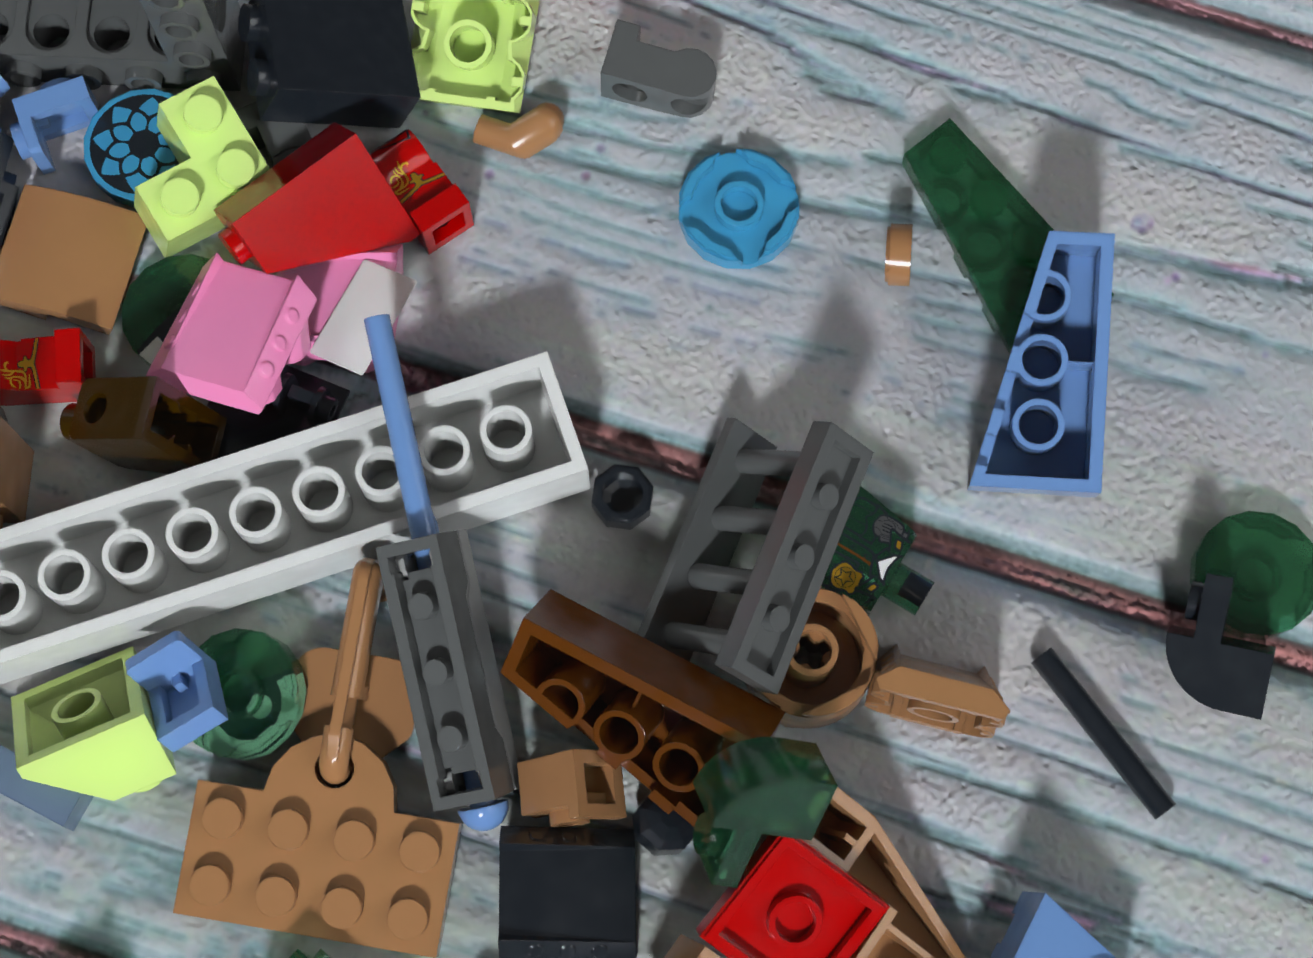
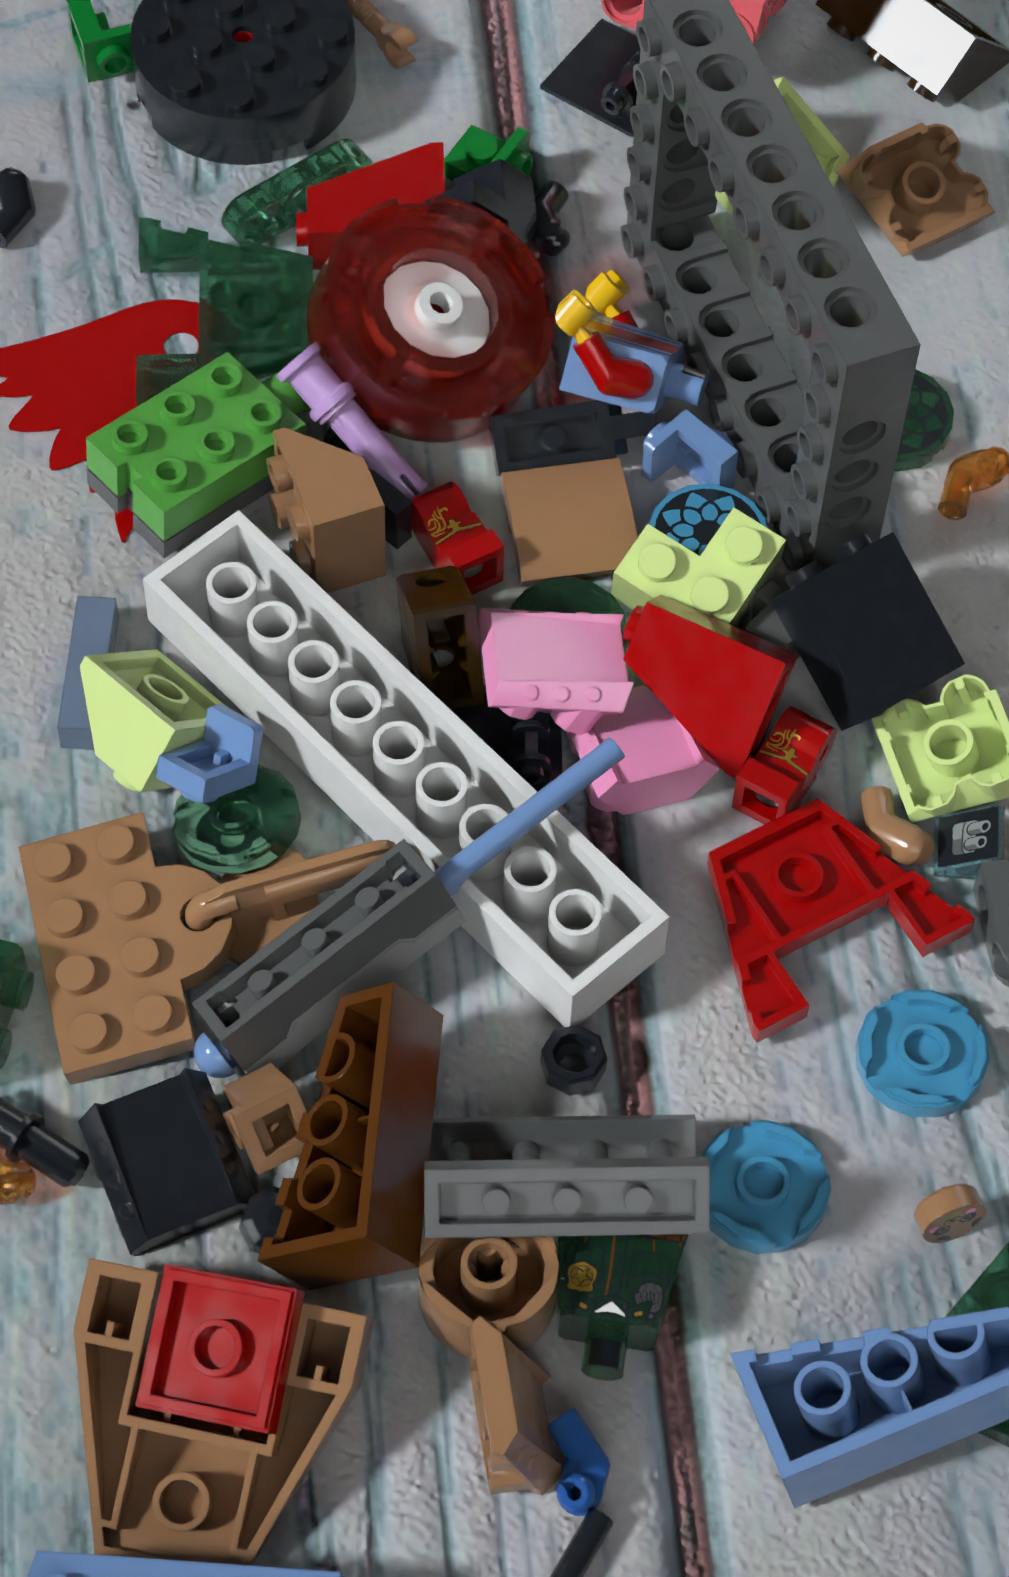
camera: 65 degrees right, 15 degrees down
white sticker [310,260,417,375] -> none
clear green brick [693,737,838,888] -> none
none -> blue arm [546,1408,610,1516]
none -> dark azure tile [701,1120,831,1254]
none -> red wing [707,798,975,1043]
none -> slope [933,805,1005,880]

